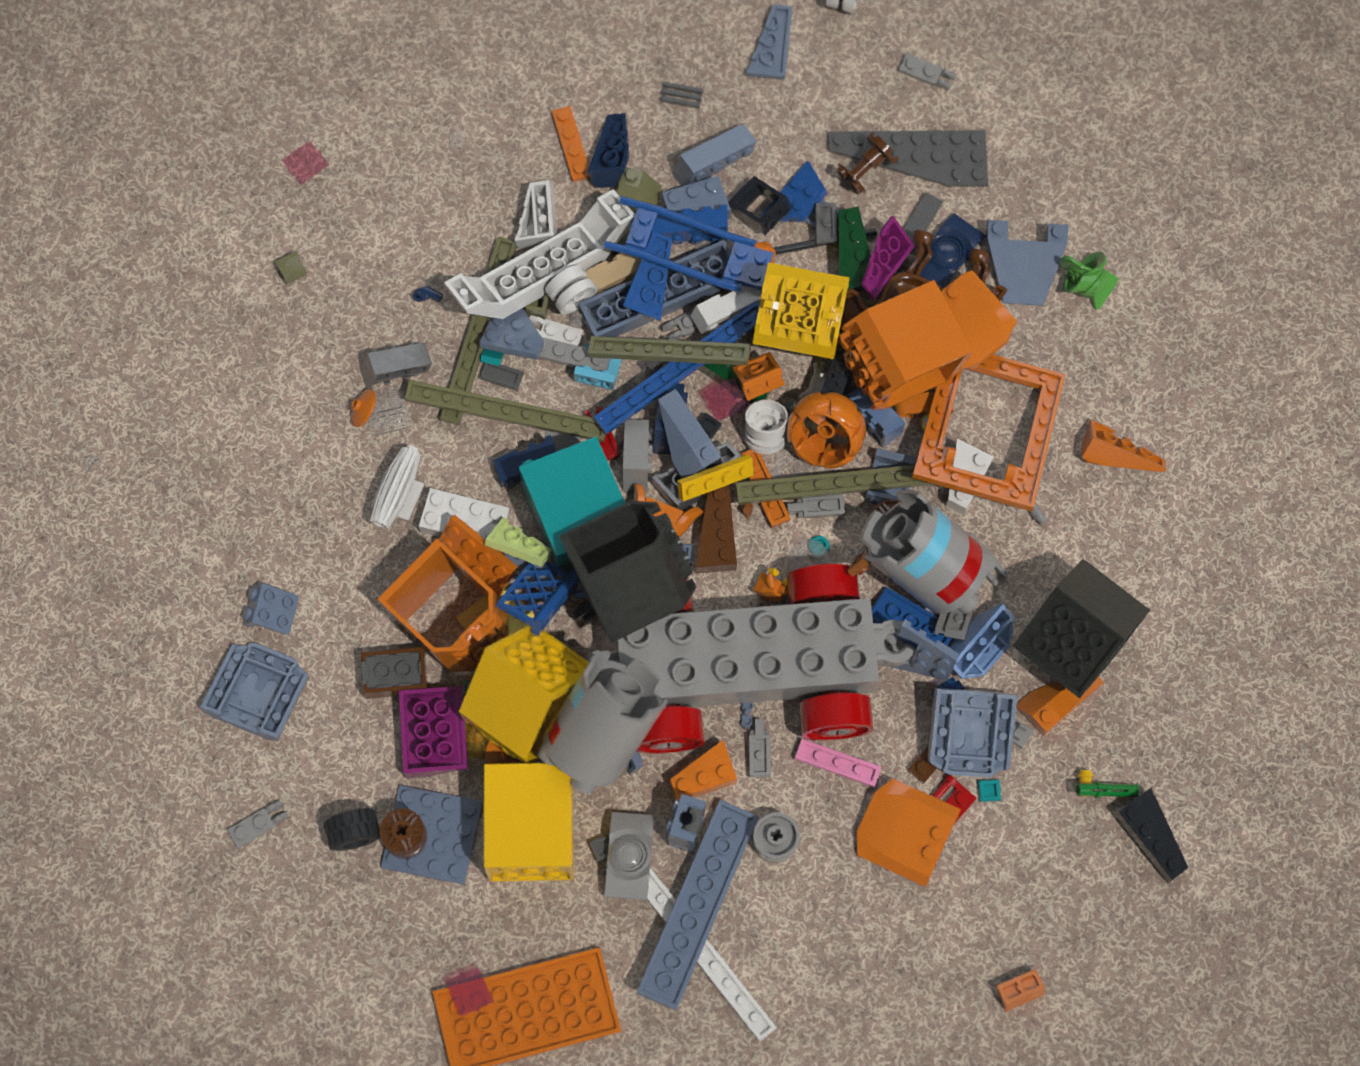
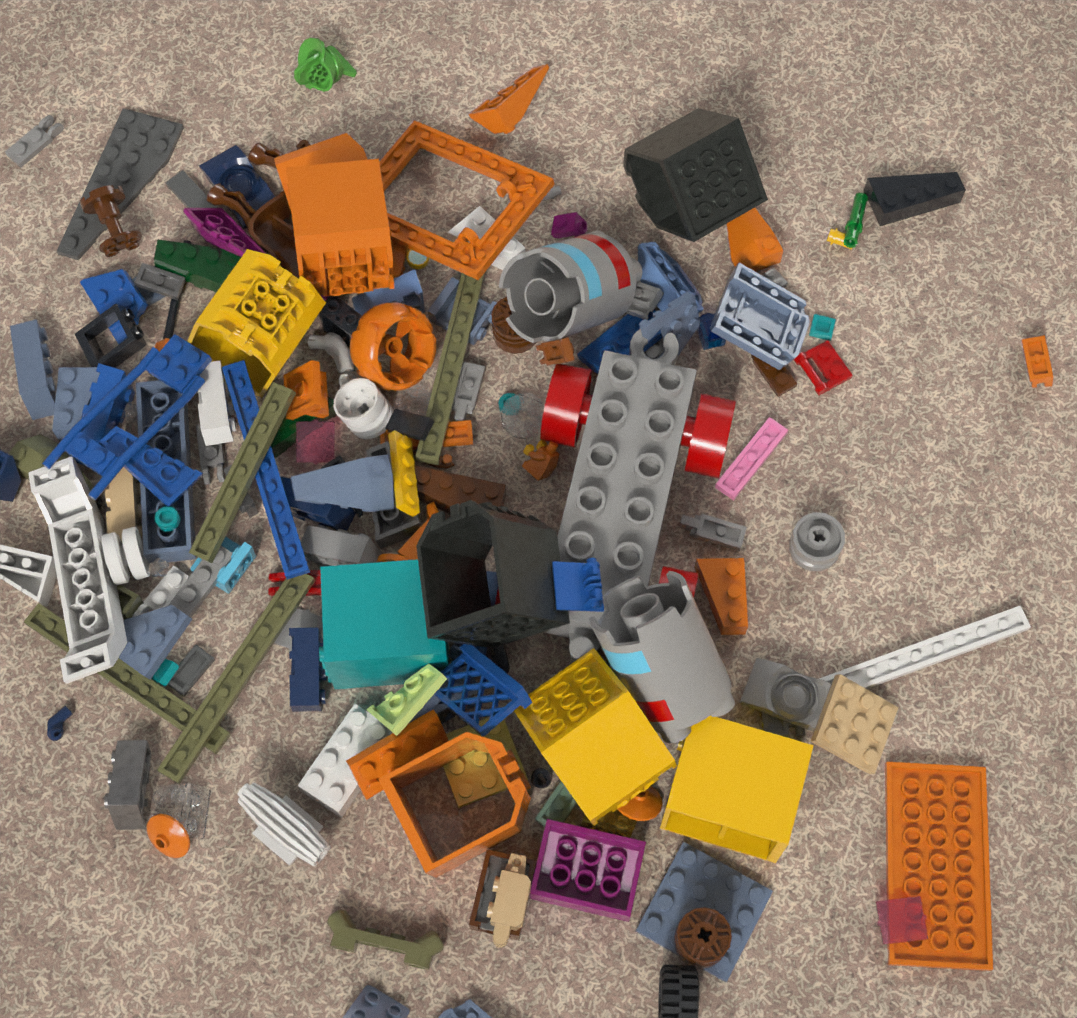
camera: 70 degrees left, 5 degrees down
sand blue plate [636,800,759,1011] -> none
sand blue piece [666,794,706,853] -> none
sand blue piece [740,702,754,730] -> none
orange wedge [857,778,961,887] -> none
sand blue wedge [985,220,1068,306] -> none
none -> teal tile [155,506,180,531]
none -> olive plate [327,909,444,970]
none -> black tile [385,409,435,442]
none -> tan hinge [487,853,531,948]
none -> magenta bracket [551,212,588,239]
none -> blue hinge [552,558,604,612]
none -> tan plate [810,674,898,774]

